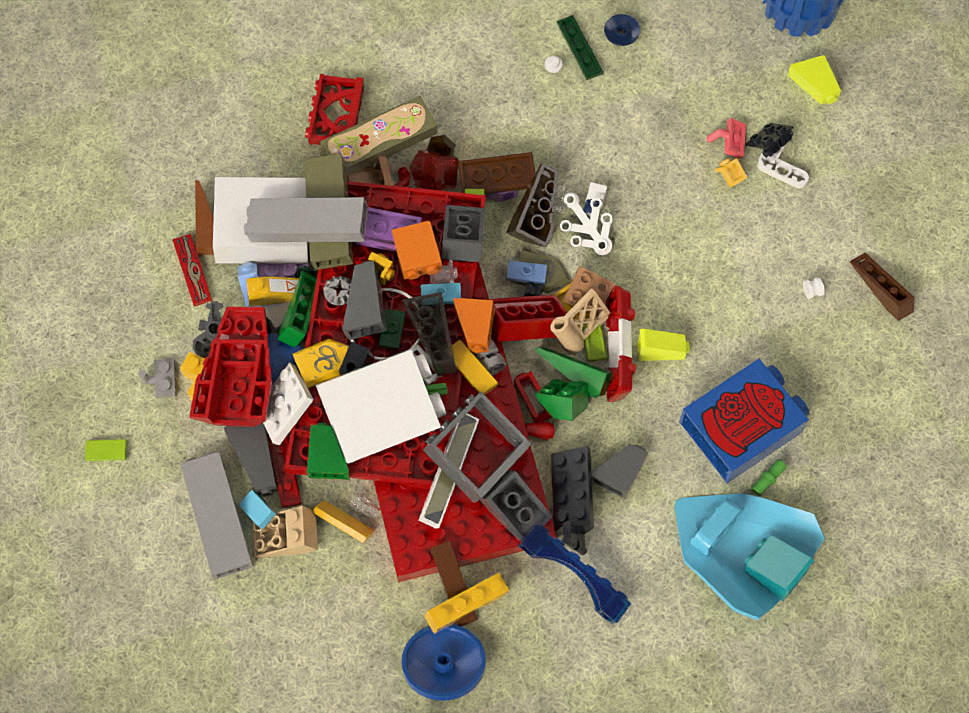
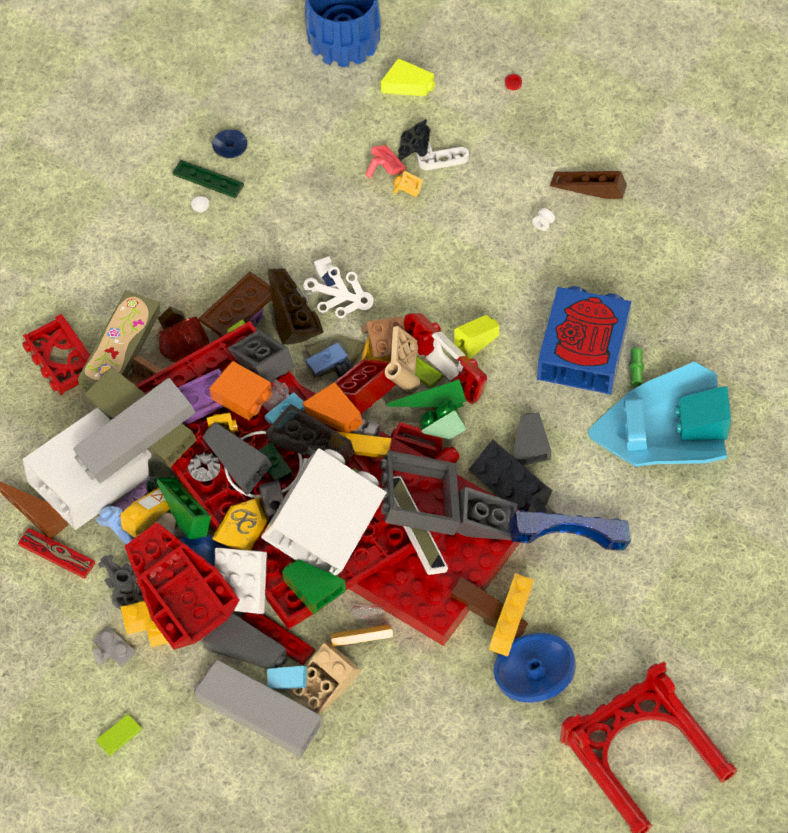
camera: 40 degrees left, 10 degrees down
red arm [395,167,410,187] -> none
none -> red tile [505,74,522,90]

